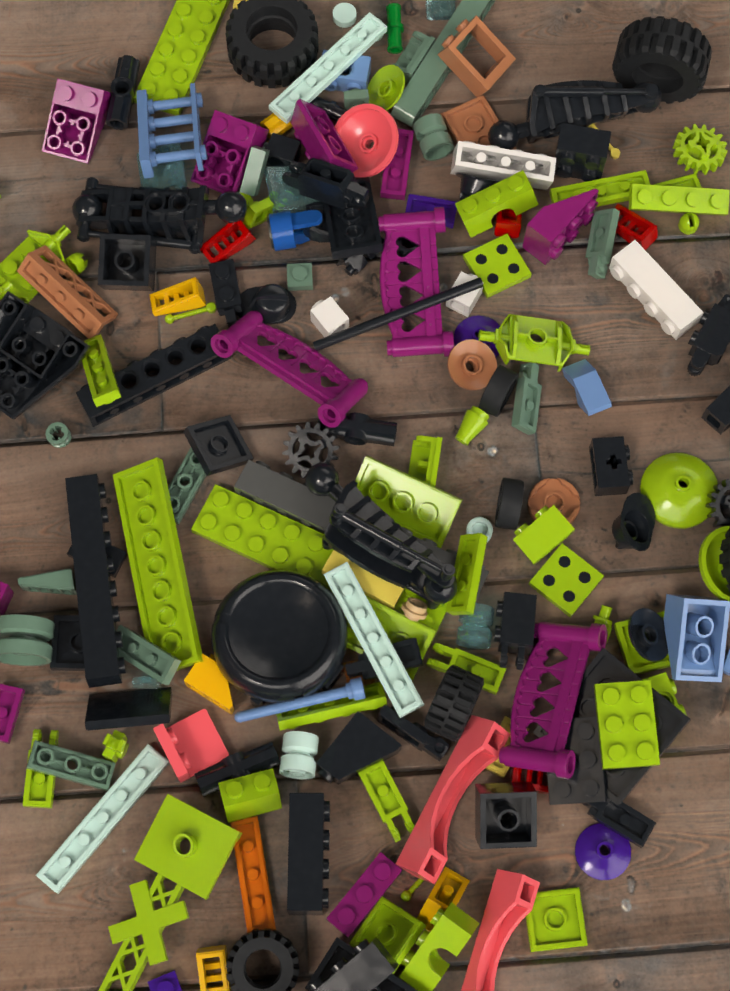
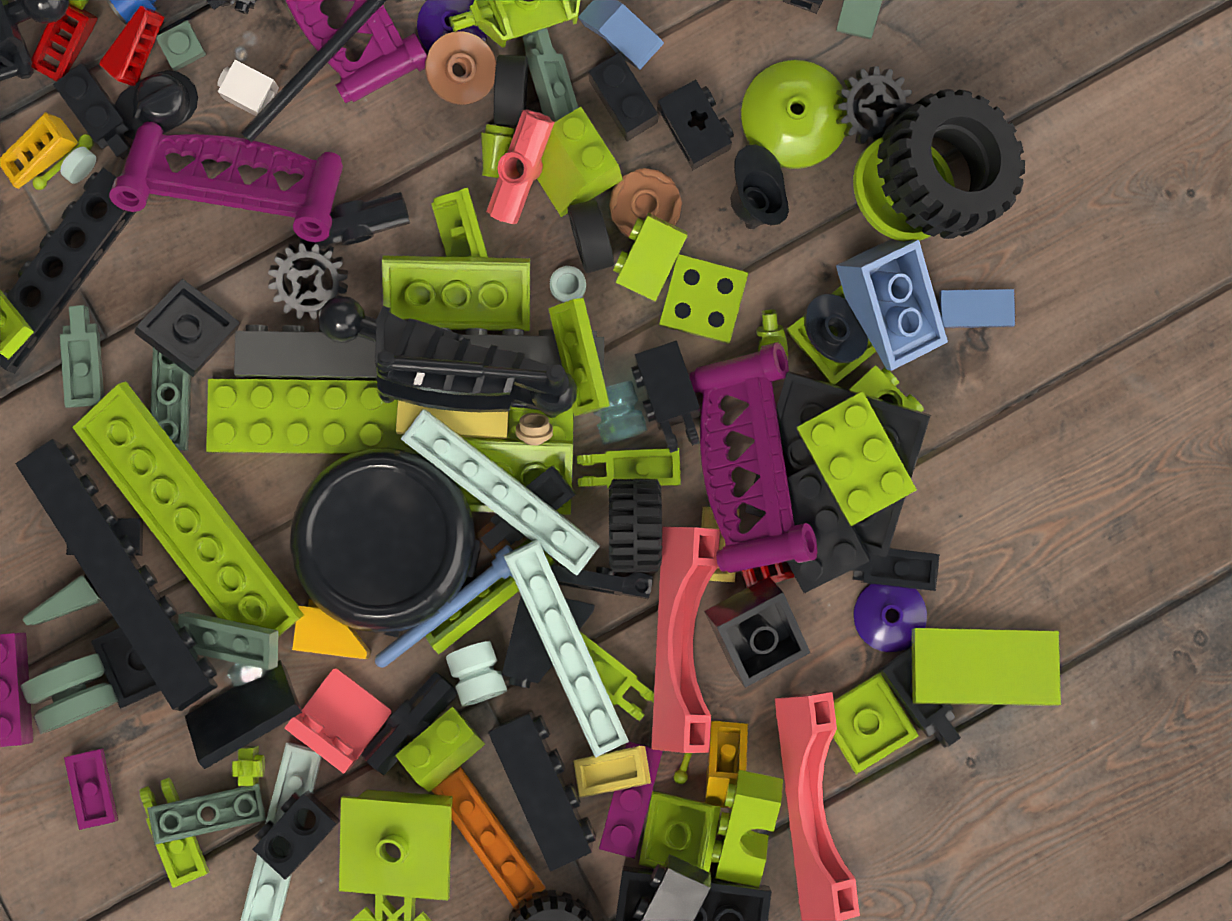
camera: 20 degrees left, 15 degrees up
none -> sand green hinge [60,305,104,408]
none -> light aqua tile [61,147,96,184]
none -> red slope [99,6,164,86]
none -> black brick [252,790,340,880]
none -> coral piece [486,109,555,224]
none -> light aqua tile [503,540,629,757]
none -> lime slope [537,107,623,217]
none -> light yellow tile [573,746,651,797]
none -> black brick [588,52,658,141]
none -> black hinge [878,648,961,748]
none -> lime tile [912,628,1061,706]

